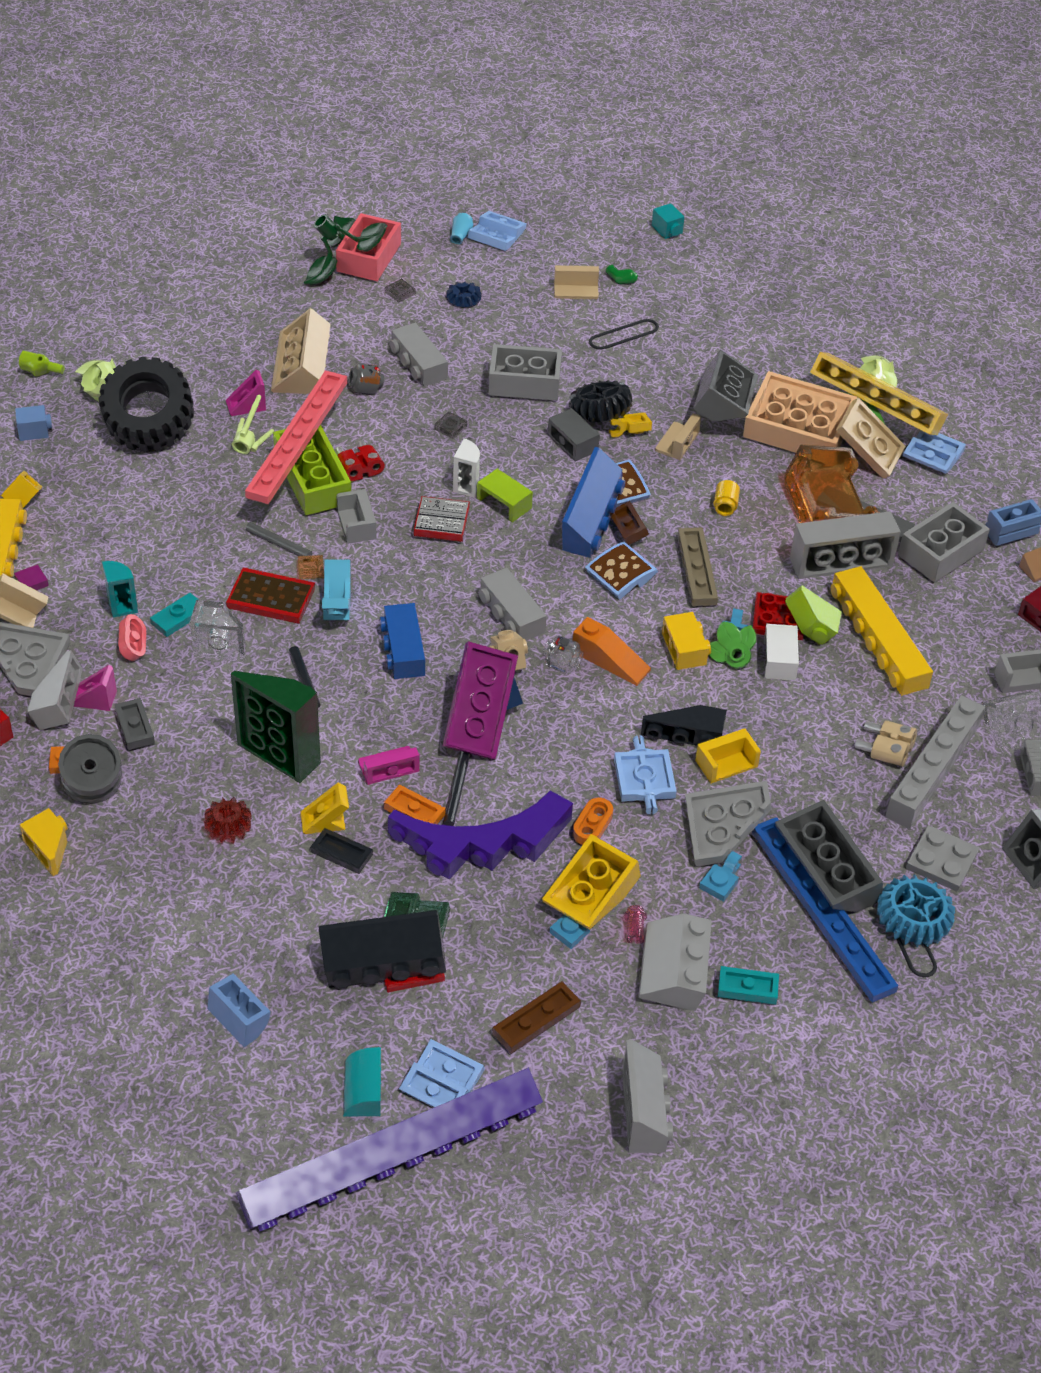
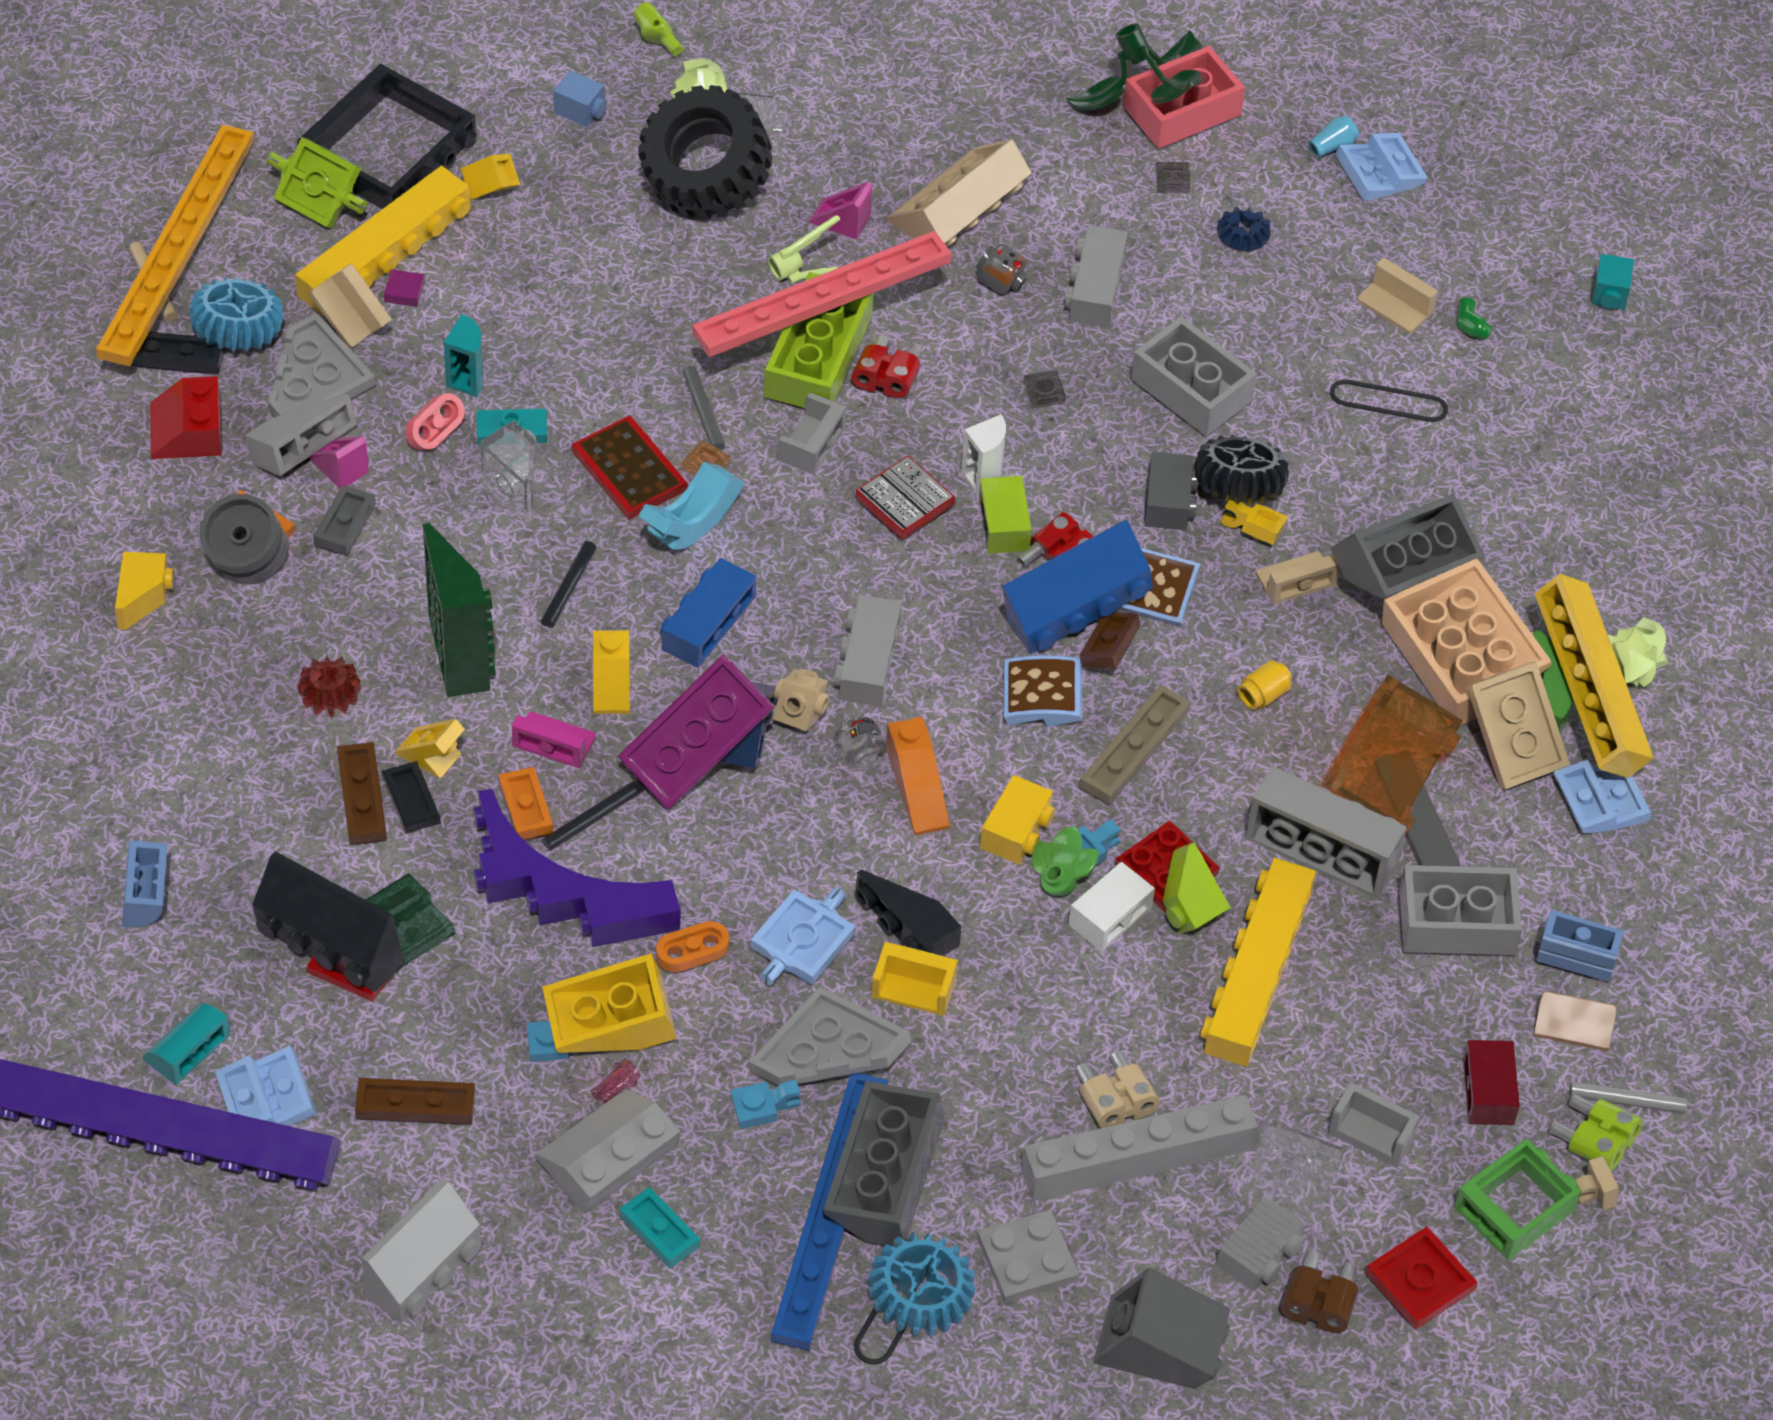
camera: 40 degrees right, 5 degrees up
none -> reddish brown plate [337,742,387,845]
none -> yellow slope [593,630,630,714]
none -> red piece [1017,512,1094,567]

